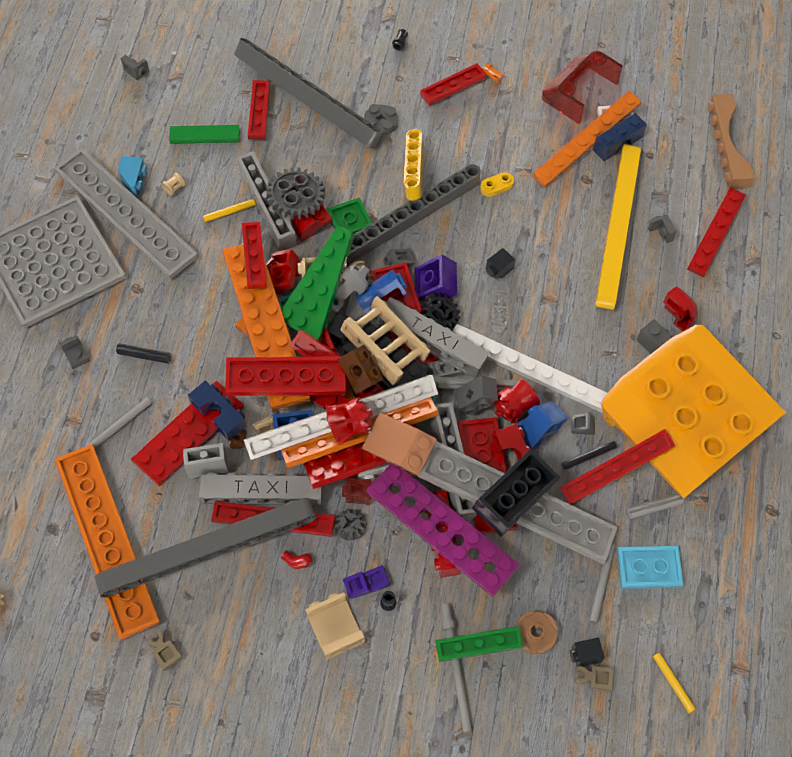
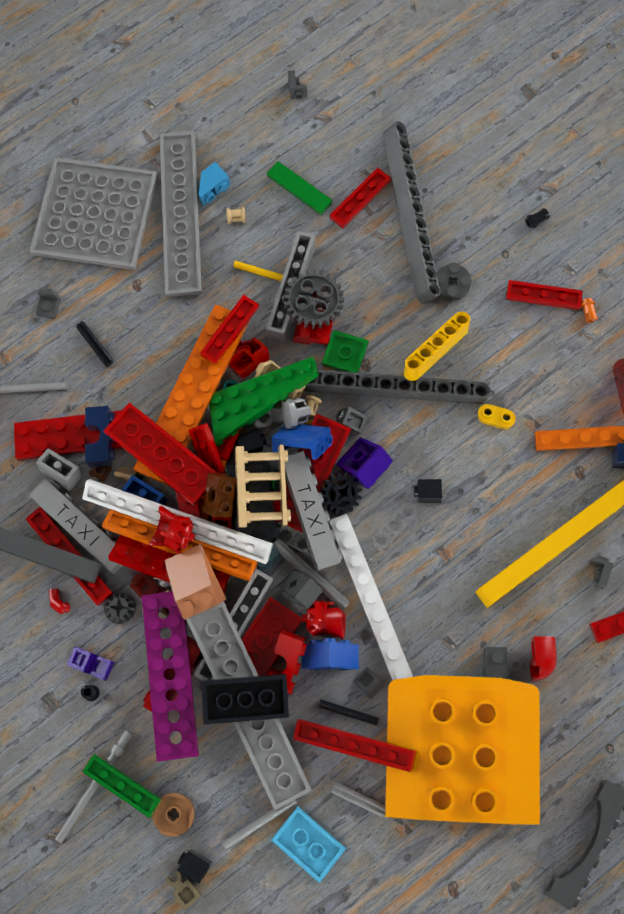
camera: 50 degrees right, 10 degrees up
tan panel [305,592,365,660] -> none

